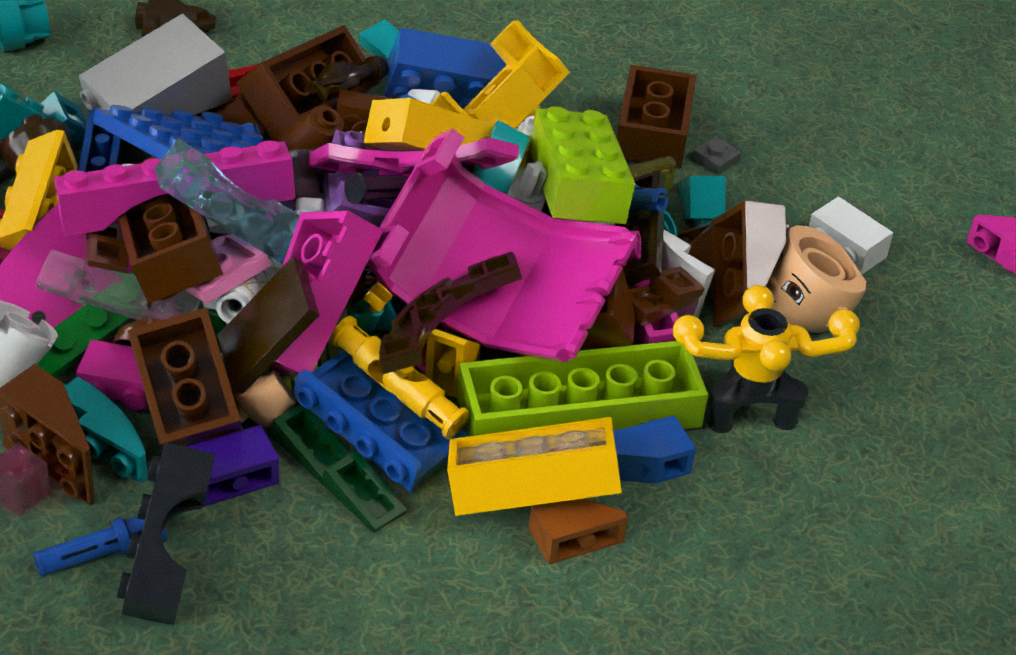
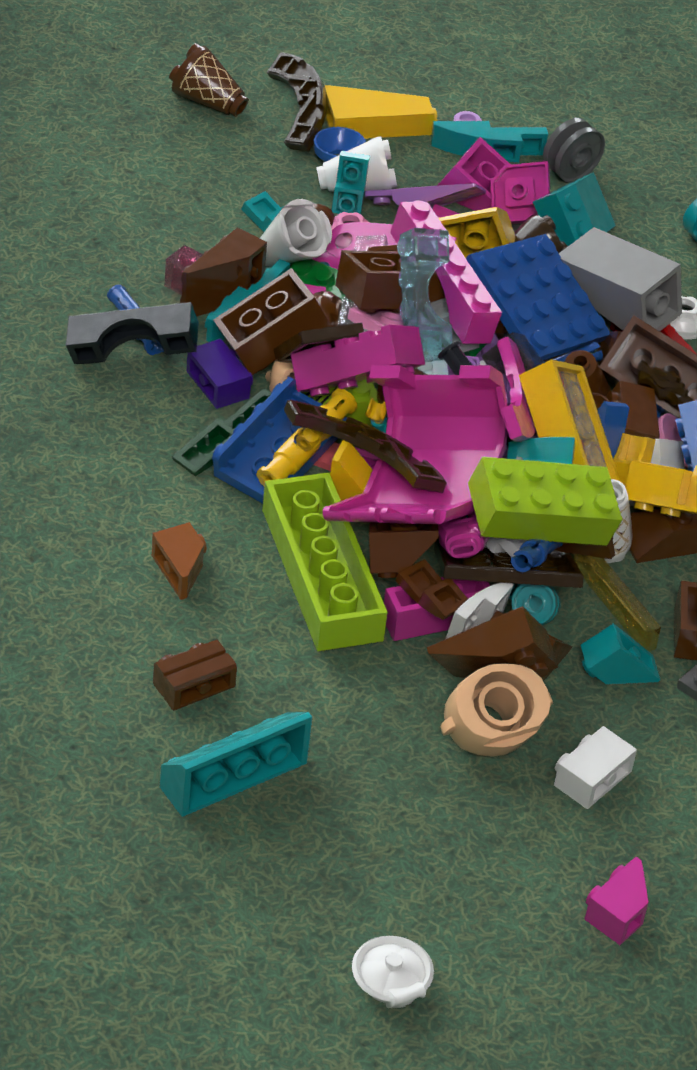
camera: 85 degrees right, 0 degrees up
yellow brick [447,417,622,516] -> none
blue slope [613,415,696,484] -> none
wheel [673,284,860,433] -> none
none -> reddish brown brick [153,639,237,711]
none -> teal slope [160,712,312,817]

